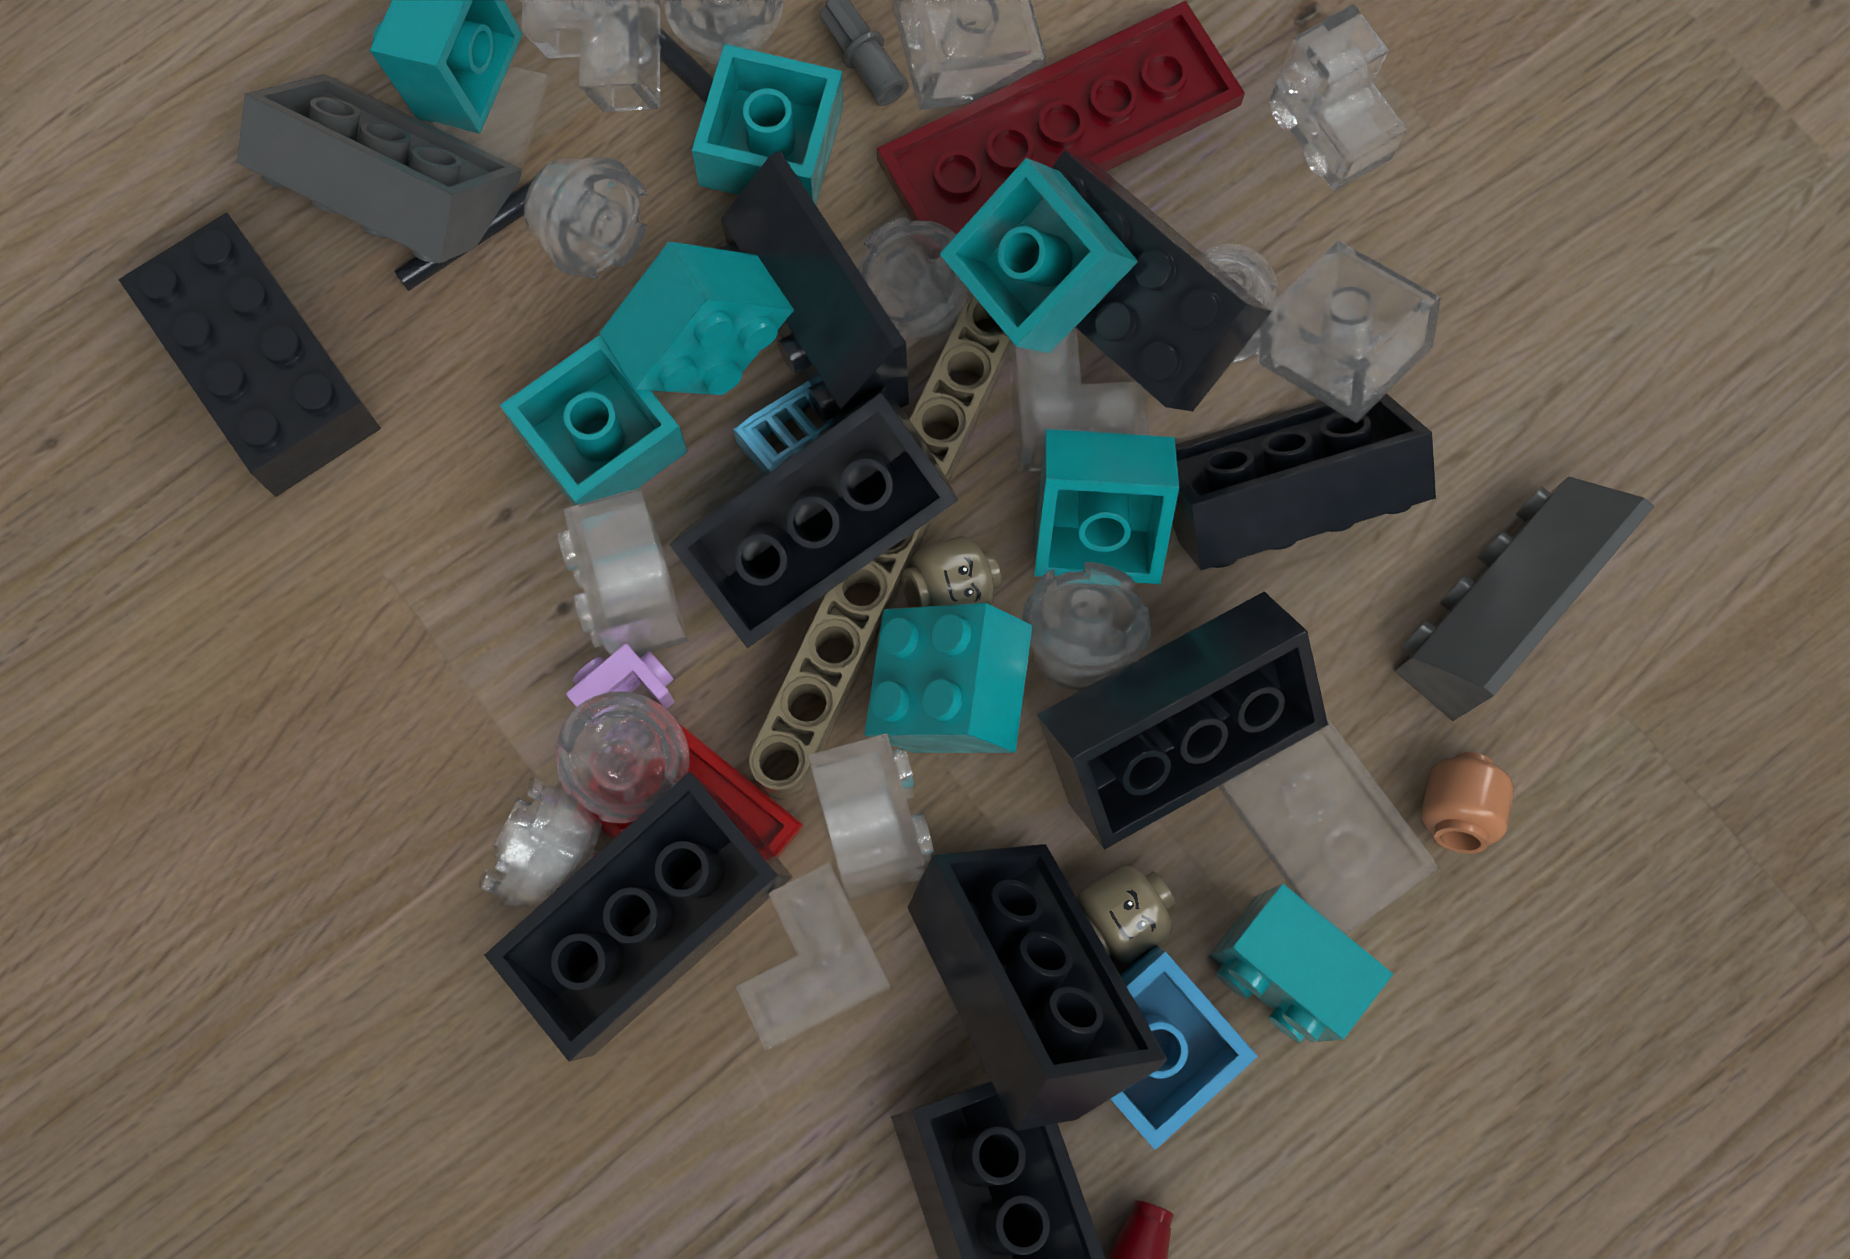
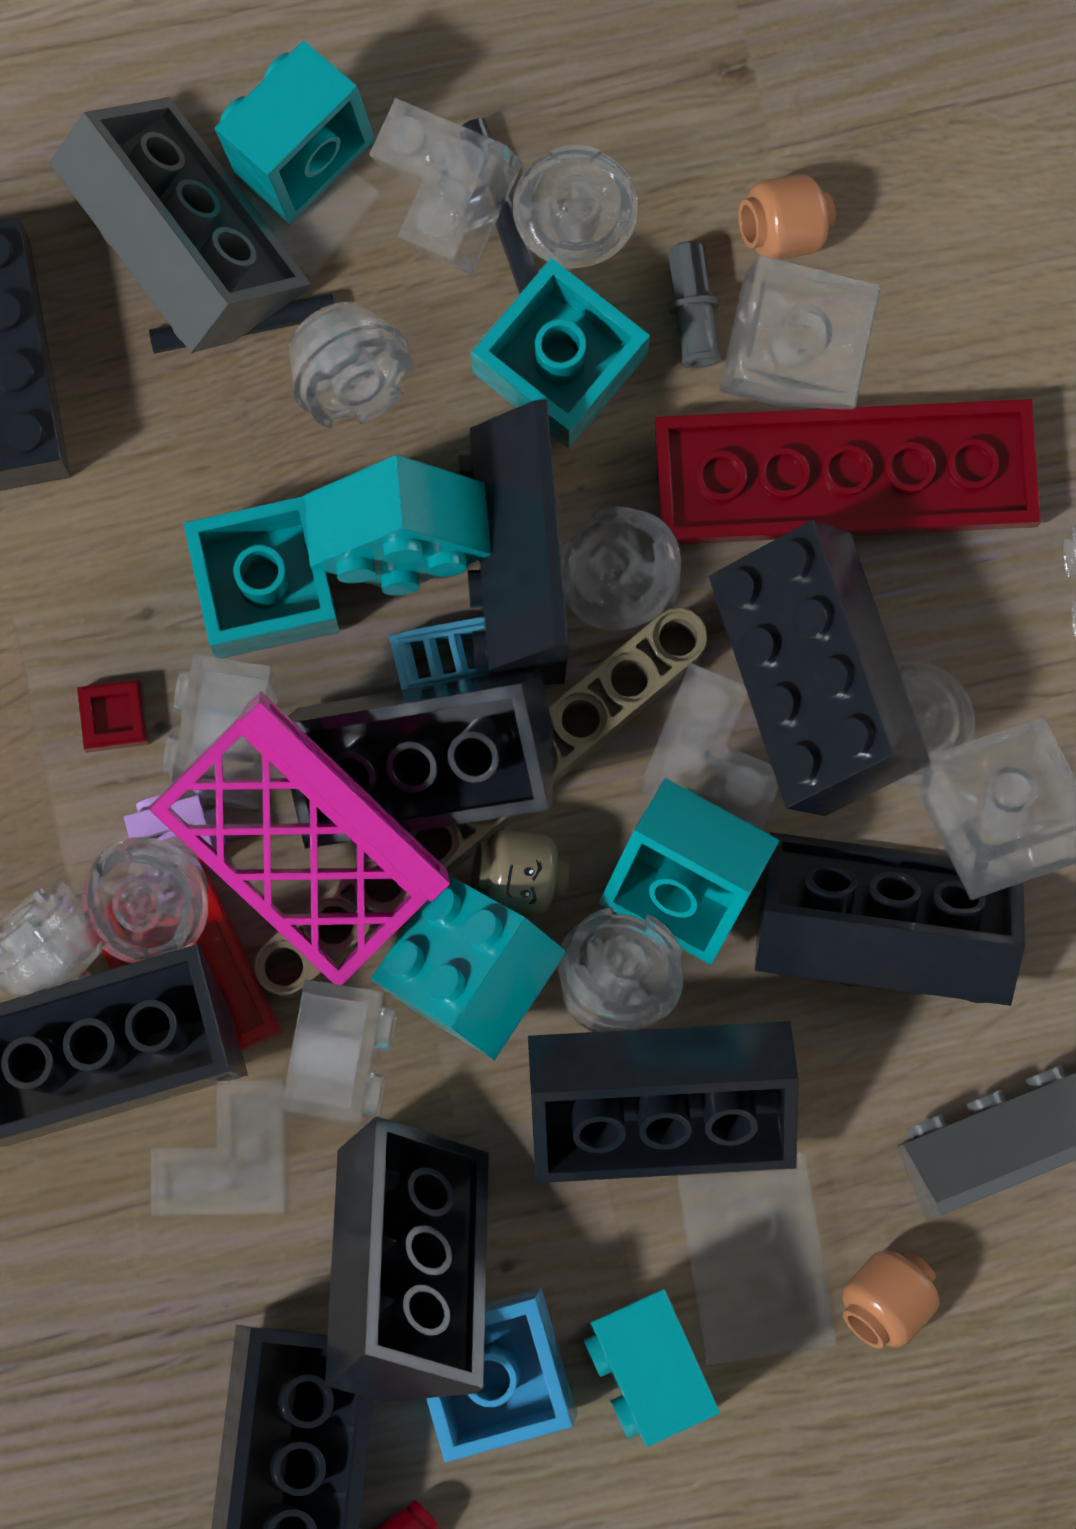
camera: 30 degrees right, 5 degrees up
teal brick [940,158,1138,353] -> none
dark tan head [1078,864,1176,965] -> none
none -> dark red tile [77,679,149,753]
none -> dark pink fence [149,691,450,988]

